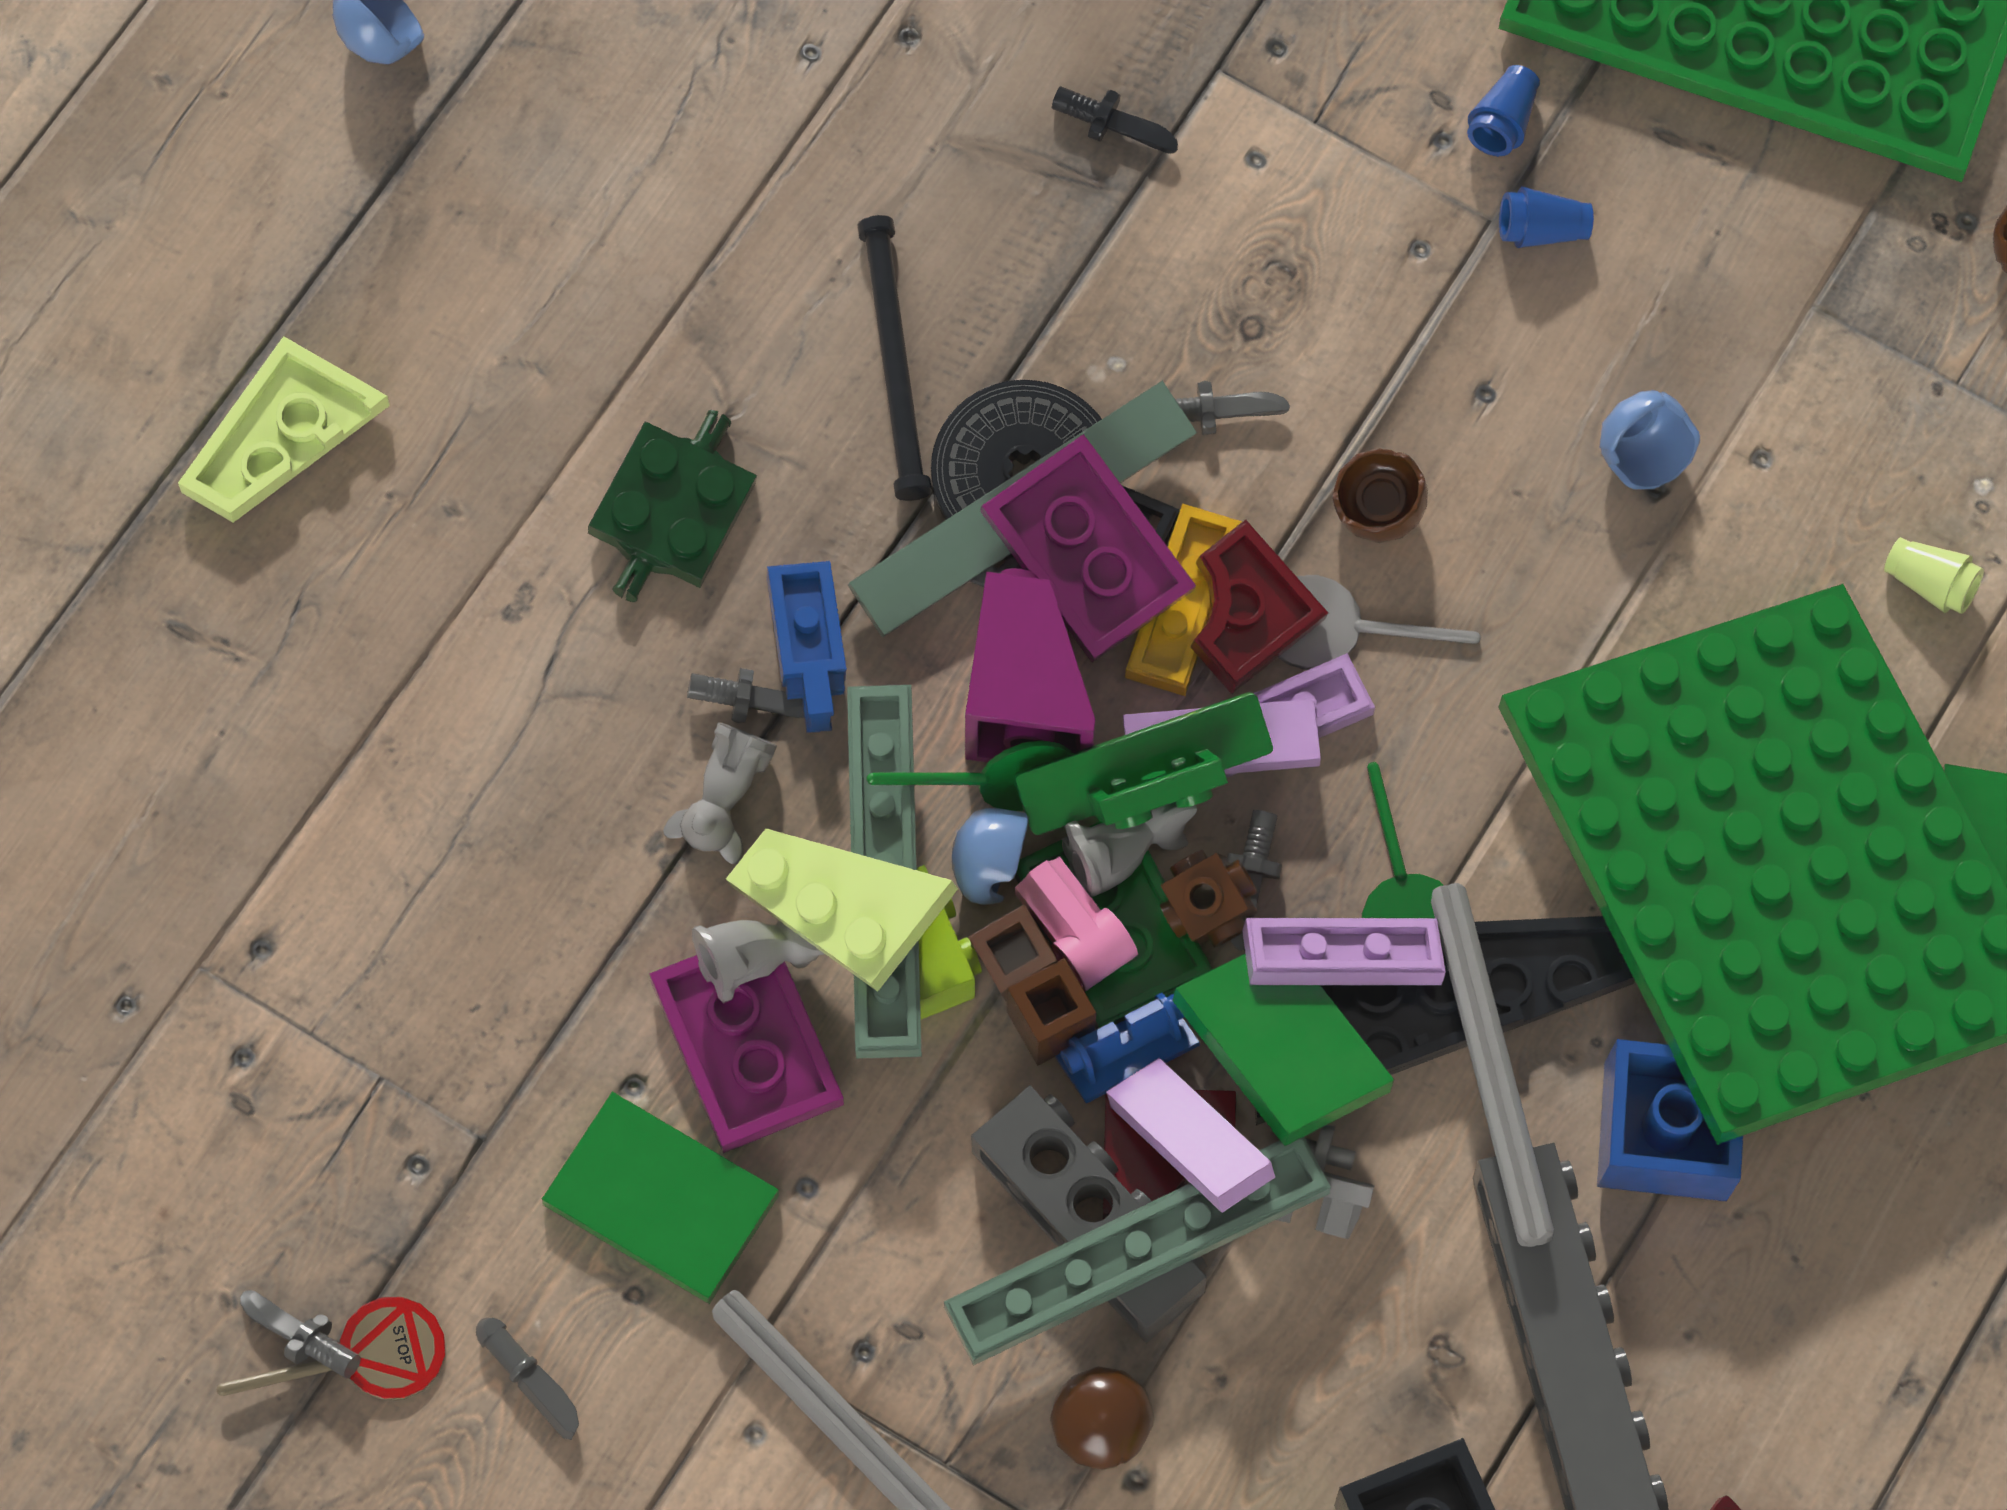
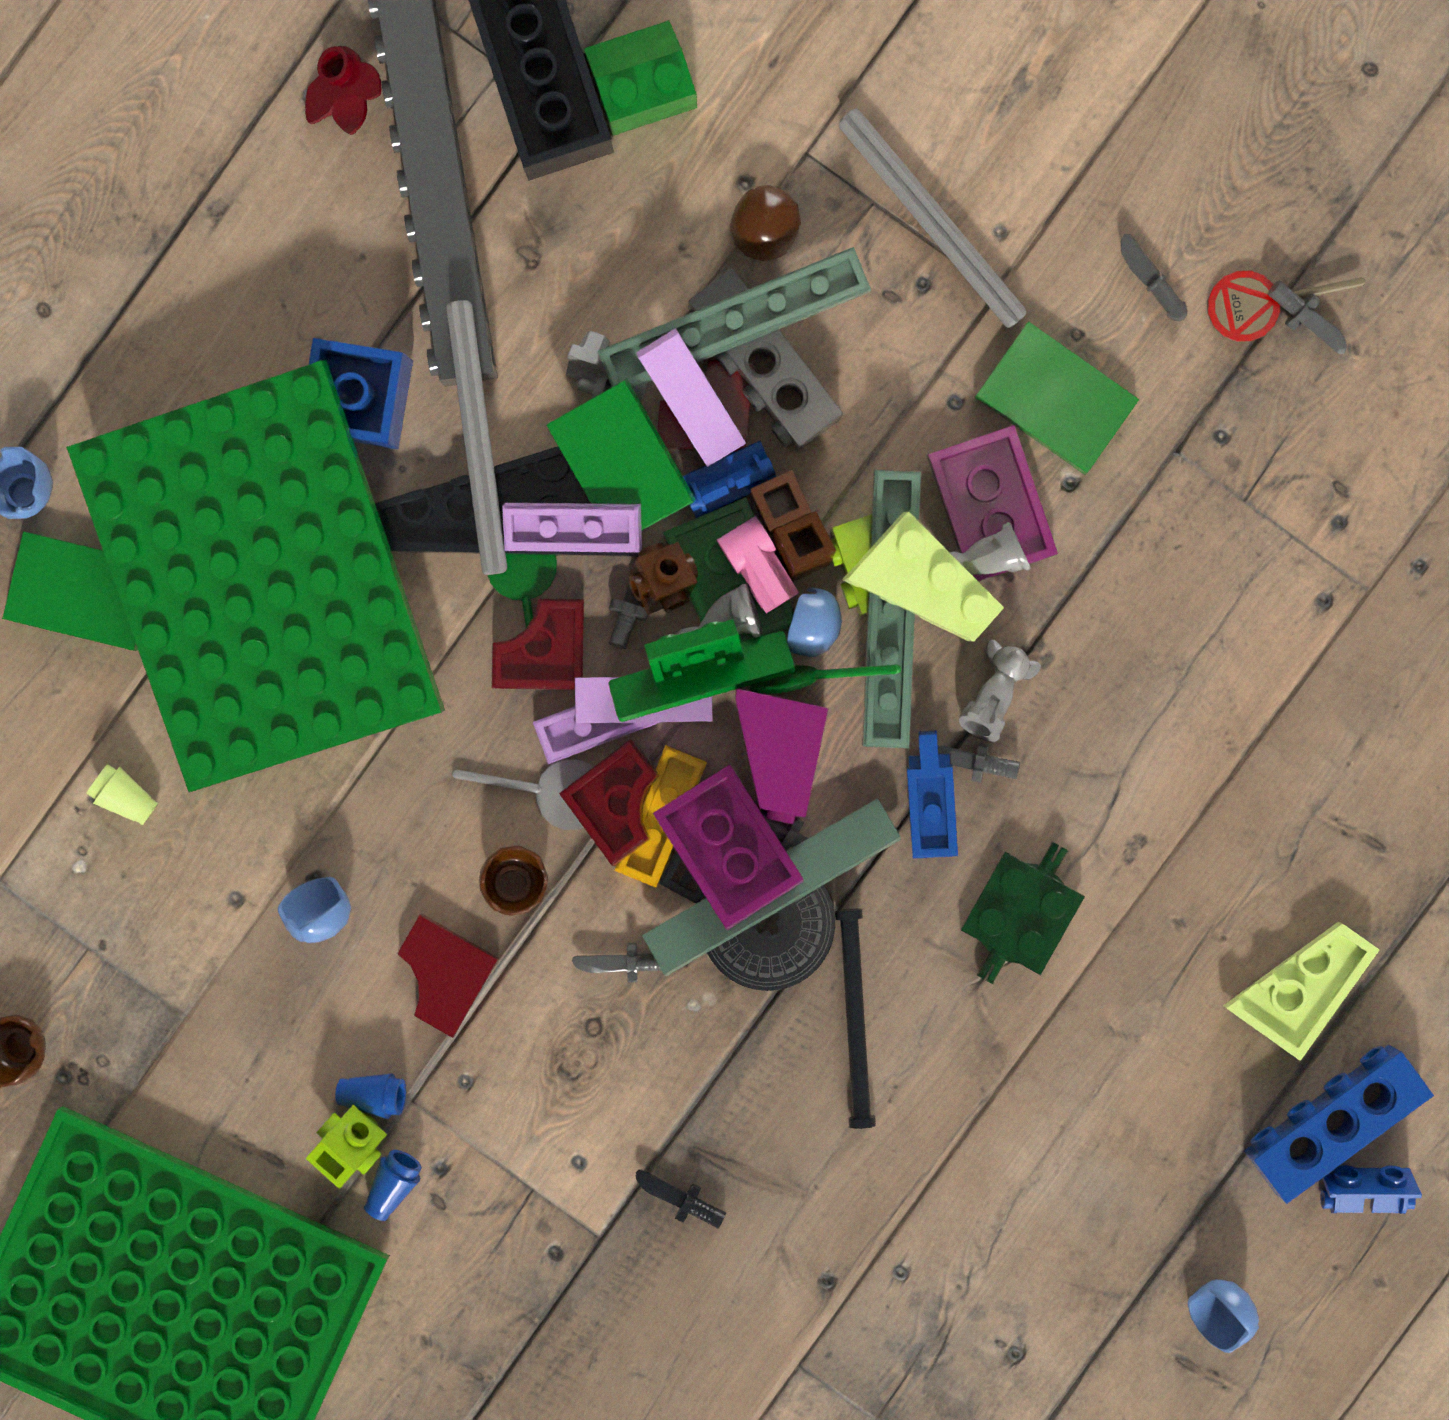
camera: 175 degrees left, 20 degrees up
none -> lime brick [305,1105,387,1189]
none -> dark red tile [397,913,499,1038]
none -> dark red tile [491,598,584,690]
none -> blue brick [1244,1045,1434,1204]
none -> blue hinge [1320,1165,1422,1214]

